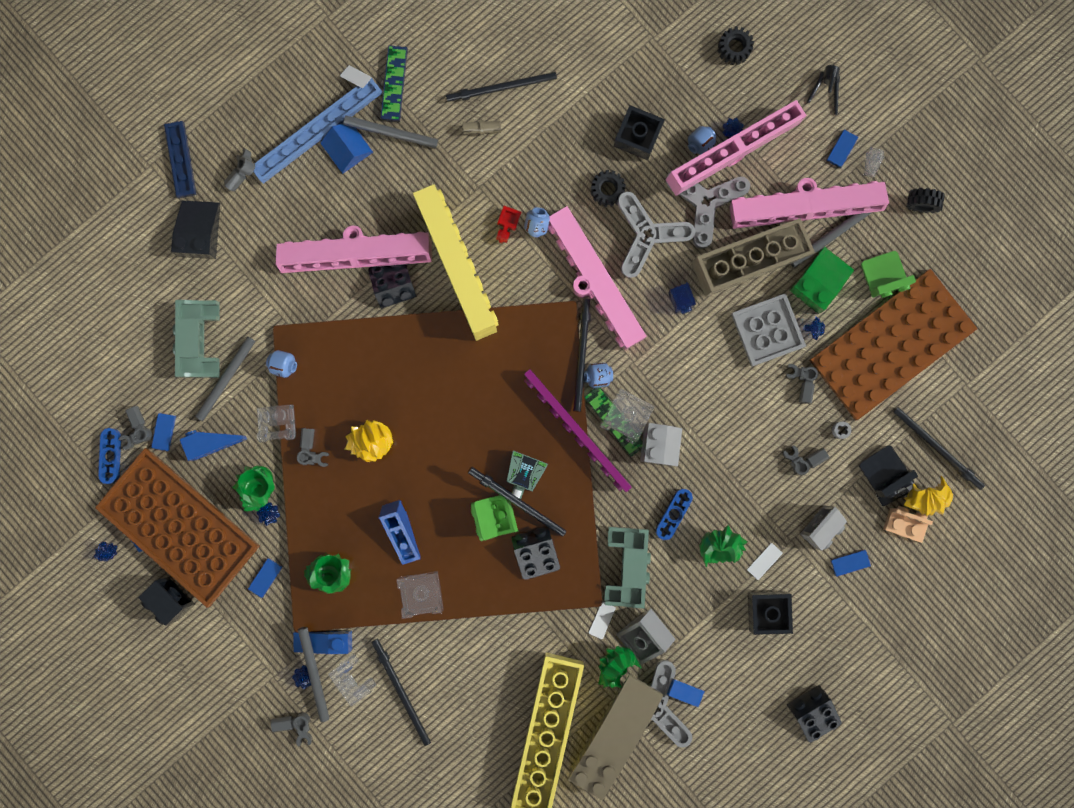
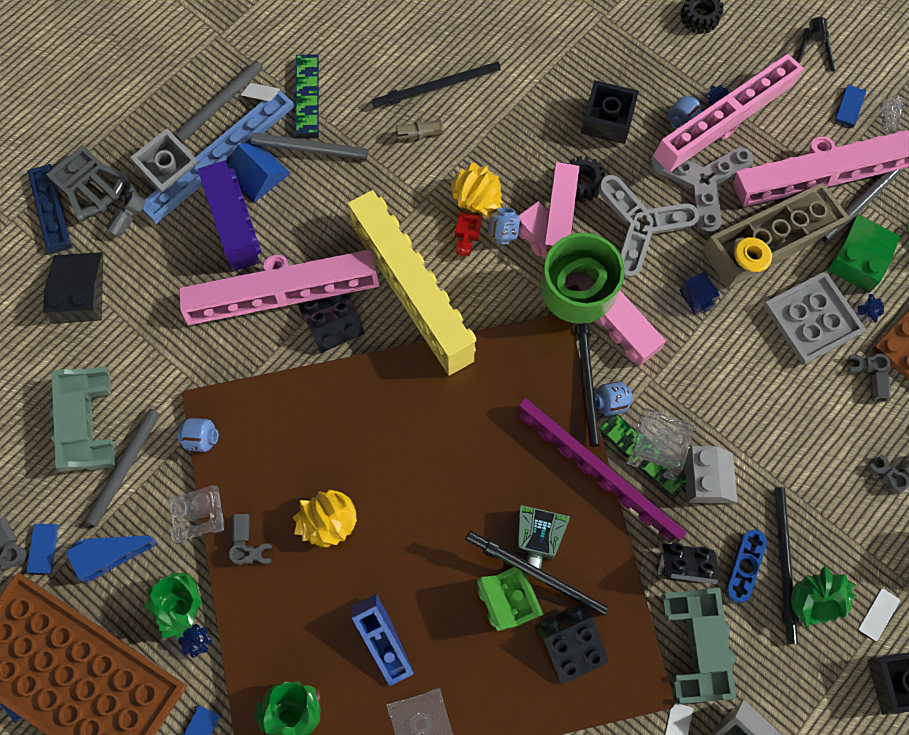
camera: 10 degrees left, 15 degrees down
none -> dark grey plate [46,145,131,222]
none -> light grey slope [130,128,199,192]
none -> dark grey piece [174,61,263,143]
none -> dark purple brick [198,160,262,272]
none -> yellow hair [451,162,503,218]
none -> bright green piece [540,233,625,324]
none -> bright pink tile [544,162,579,249]
none -> black bracket [656,543,721,584]
none -> yellow piece [734,237,772,272]
none -> black bar [775,487,799,645]

